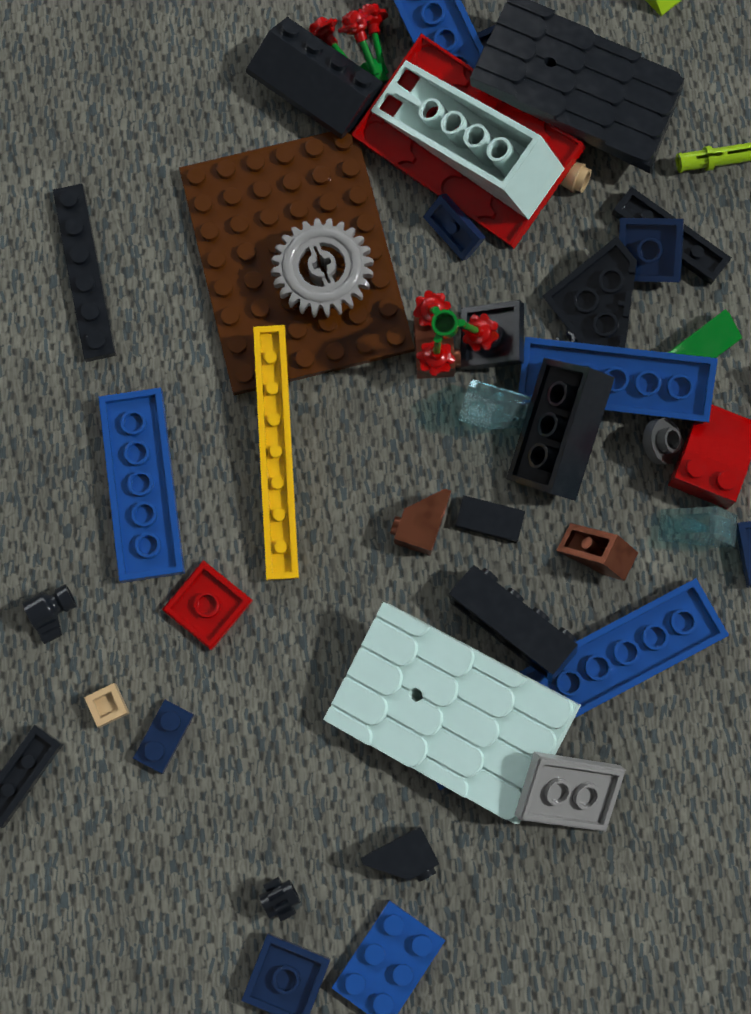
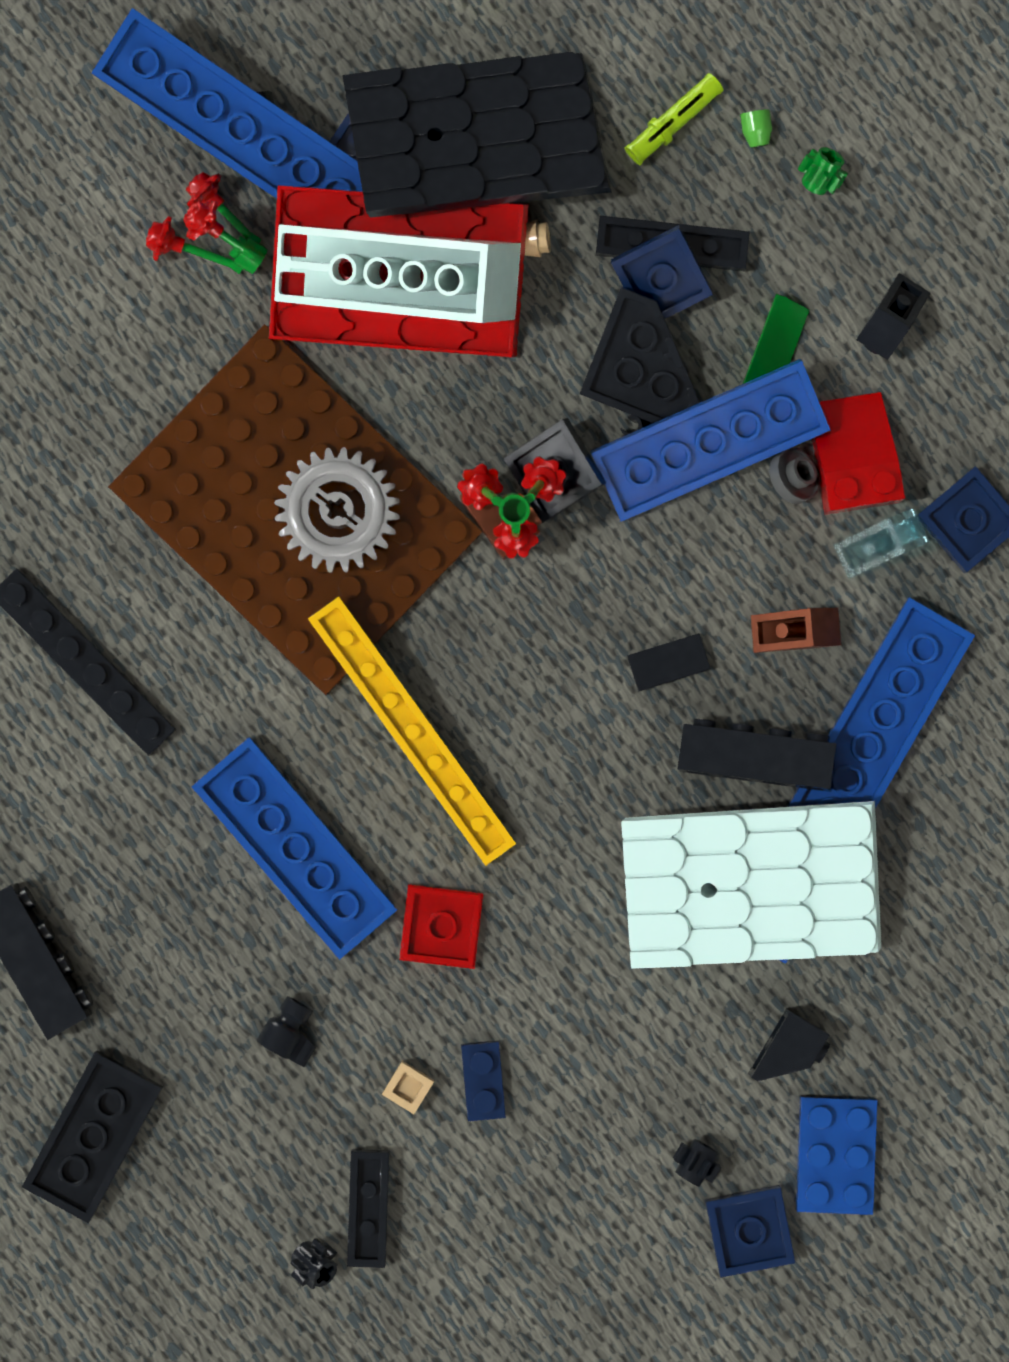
camera: 40 degrees left, 10 degrees up
black slope [246,17,383,139] -> none
copper slope [390,489,451,556] -> none
dark blue plate [423,194,486,261] -> none
clear light blue slope [458,379,532,430] -> none
black slope [506,358,615,501] -> none
light grey tile [514,752,626,832] -> none

